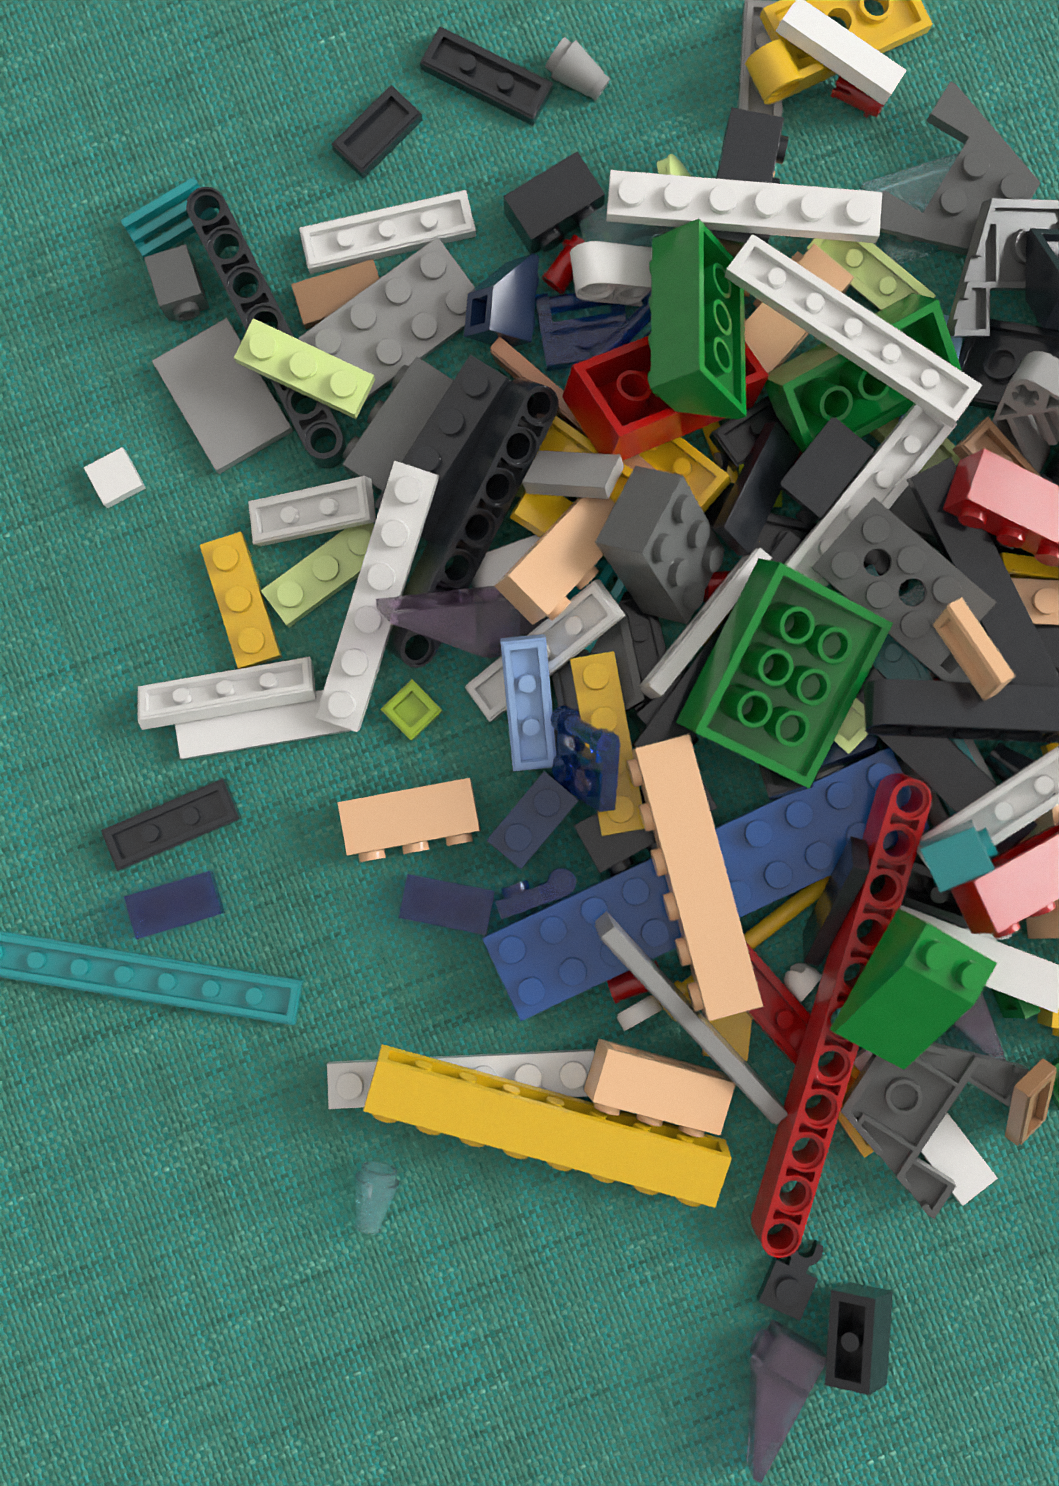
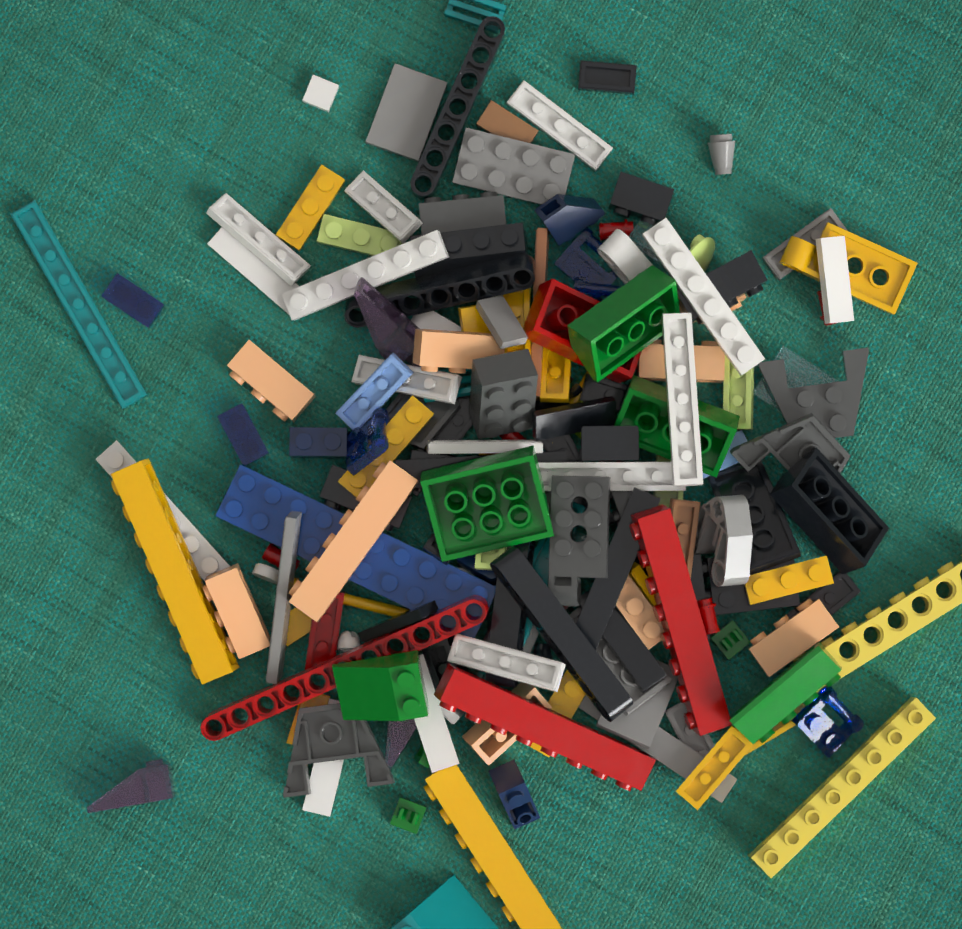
camera: 45 degrees right, 0 degrees up
black tile [101,779,242,871] -> none
dark grey brick [144,244,210,321] -> none
yellowish green plate [234,318,375,419] -> none
clear light blue cone [354,1161,400,1234] -> none
lime tile [381,679,443,742] -> none
black tile [420,26,553,126] -> none
clear blue plate [496,868,576,919] -> none
black plate [757,1240,823,1320] -> none
black brick [825,1282,893,1395] -> none
teal brick [919,820,998,892] -> none
light nougat tile [933,598,1015,701] -> none
medium nougat tile [1005,1058,1056,1146] -> none

